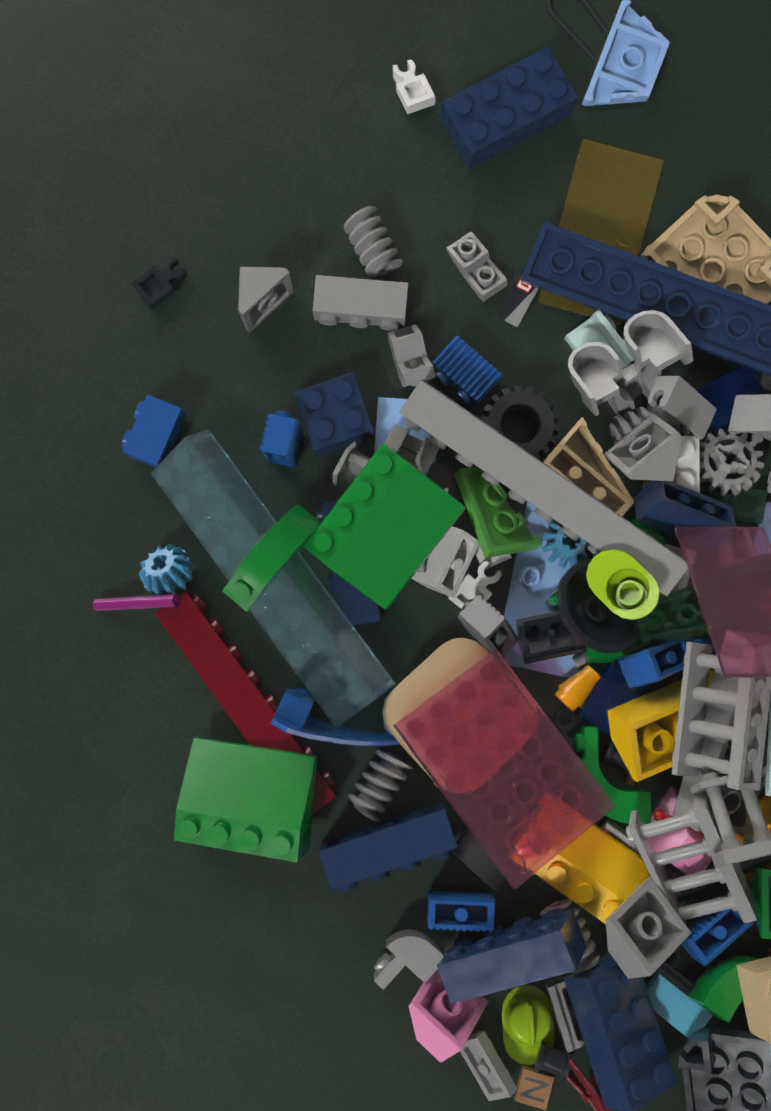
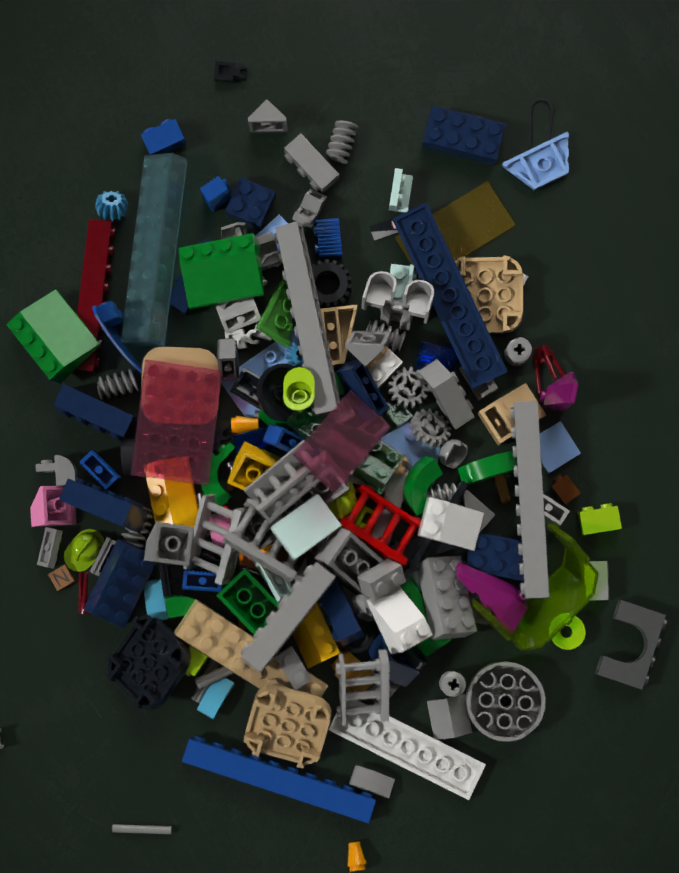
camera: 45 degrees right, 0 degrees up
magenta bar [93,594,180,611] -> none
green arch [222,504,321,612] -> none
white plate [393,59,435,114] -> none
light grey slope [447,231,508,302] -> none
black bush [534,1041,574,1082] -> none
light grey hinge [648,376,717,439] -> none
none -> light aqua bracket [389,168,413,213]

